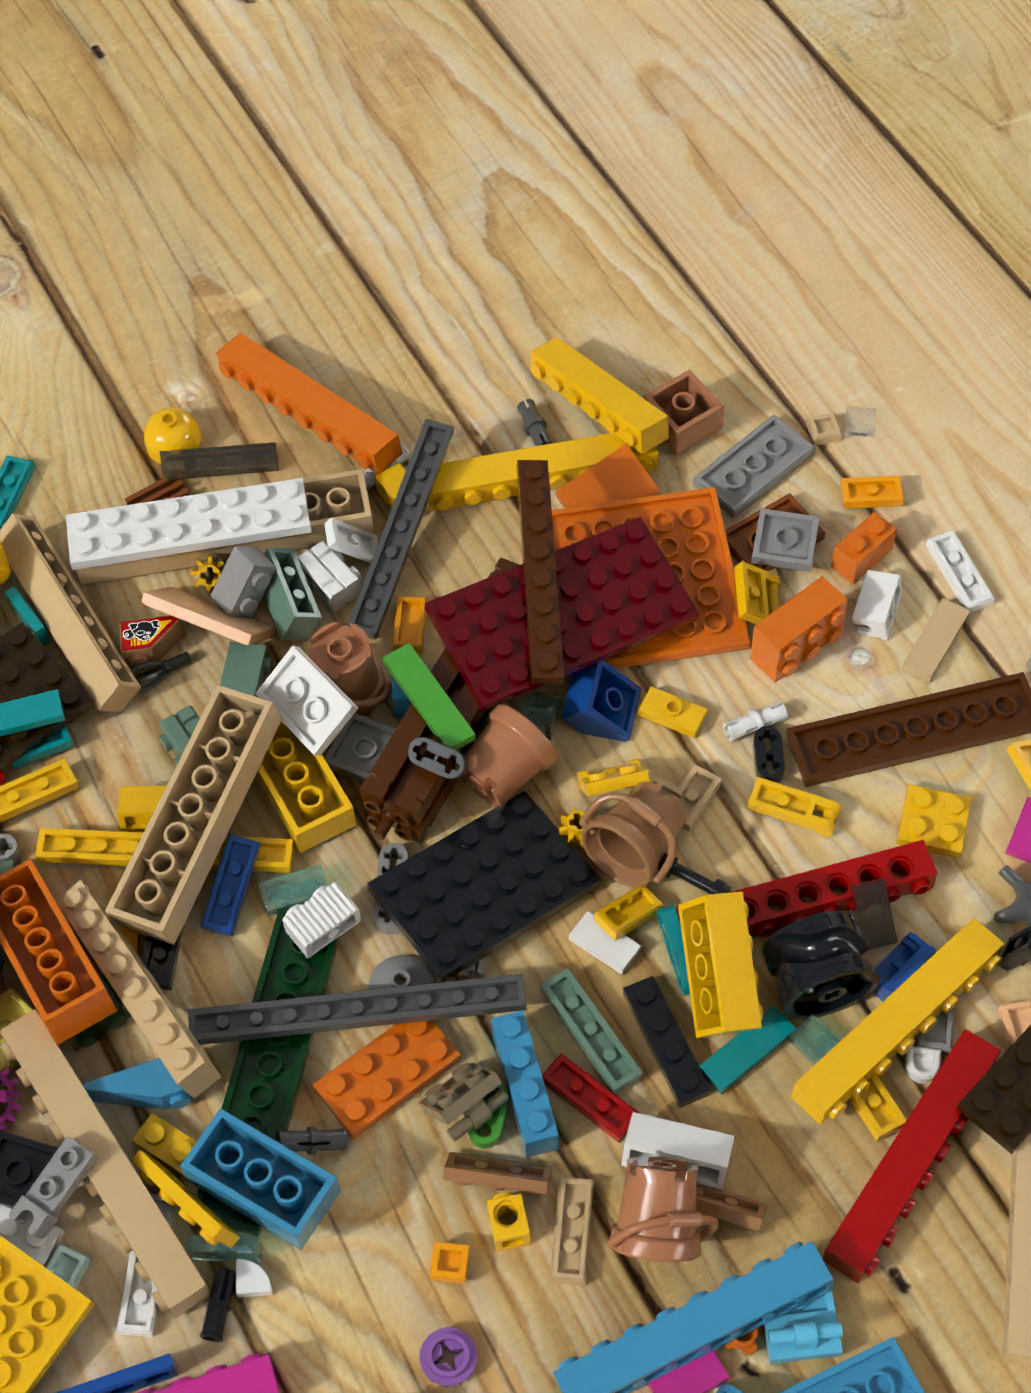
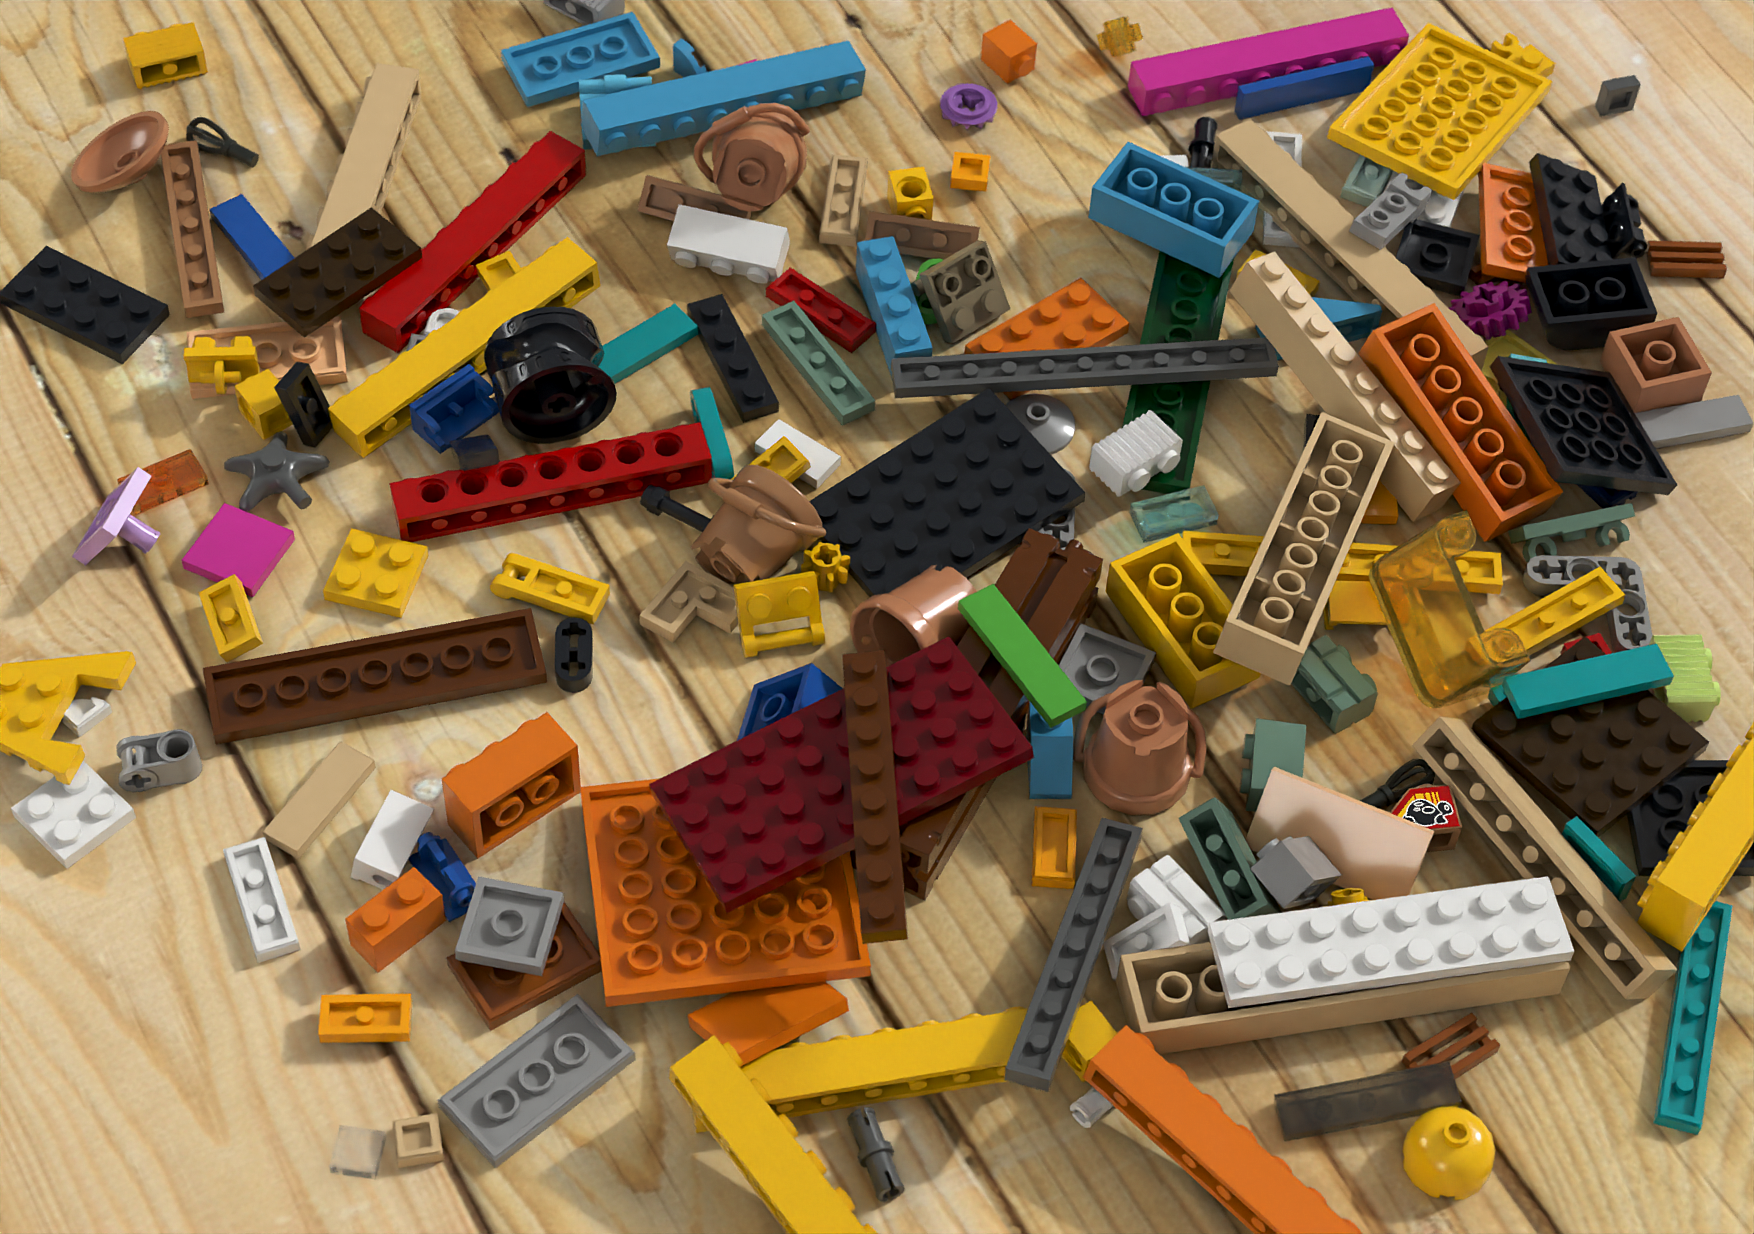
camera: 175 degrees right, 5 degrees down
yellow plate [131,1149,240,1249] -> none
blue tile [200,834,261,937] -> none
white plate [255,646,358,756] -> none
dark grey pin [275,1127,348,1155] -> none
beam [408,737,469,779] -> none
yellow plate [638,686,708,739] -> none
nougat brick [643,369,724,455] -> none
yellow brick [678,892,763,1038] -> none
white pin [723,701,788,742] -> none
yellow plate [734,561,780,624] -> none
none -> blue hinge [408,832,476,922]
none -> clear yellow windscreen [1369,510,1530,708]

